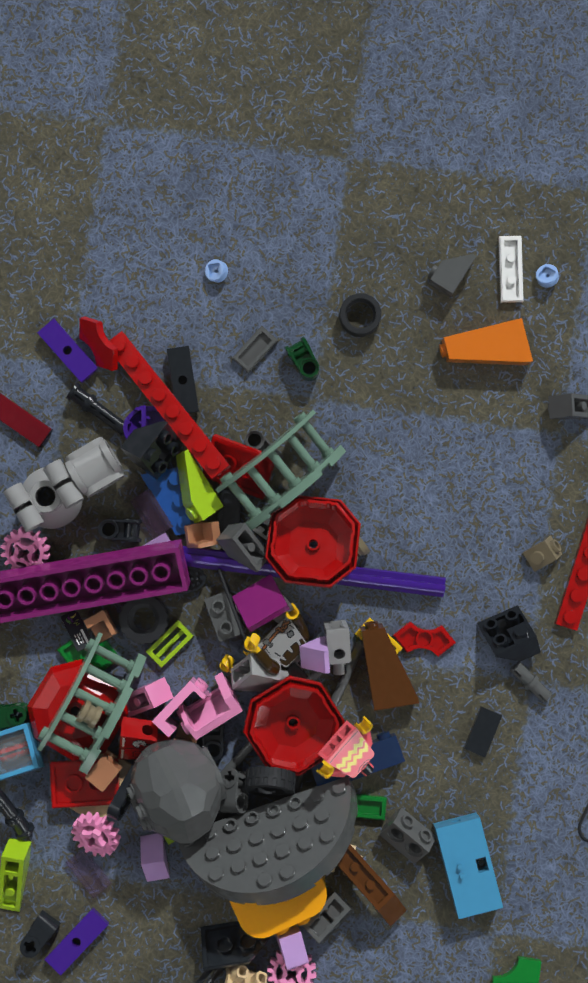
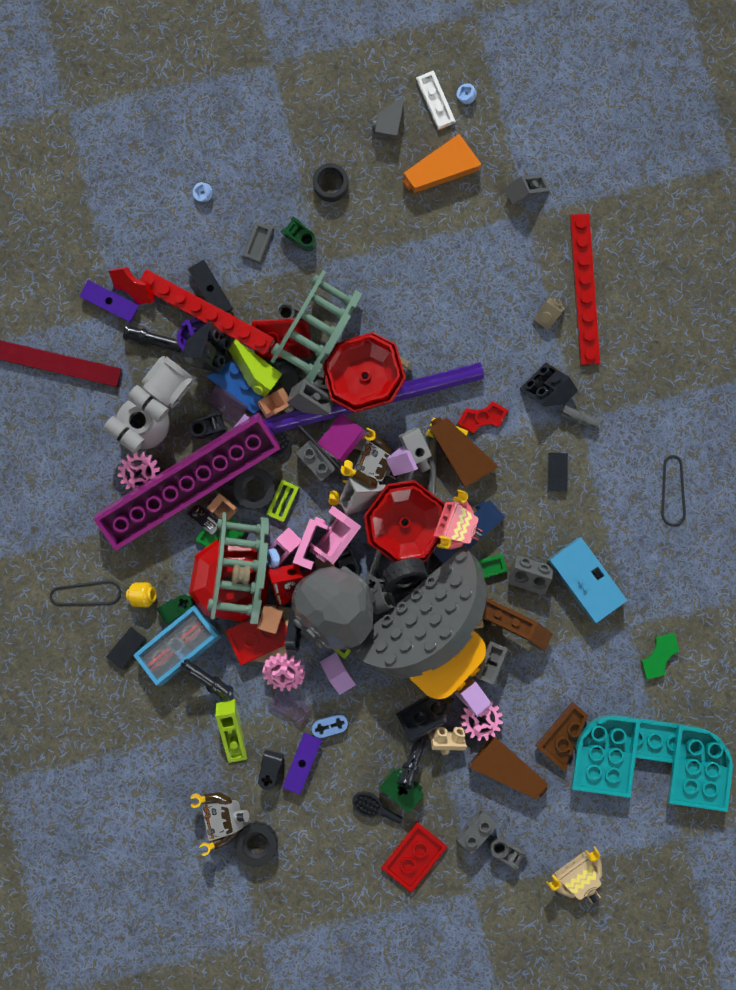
camera: 20 degrees left, 0 degrees up
none -> light blue tile [266,548,280,569]
none -> medium blue beam [312,714,348,738]

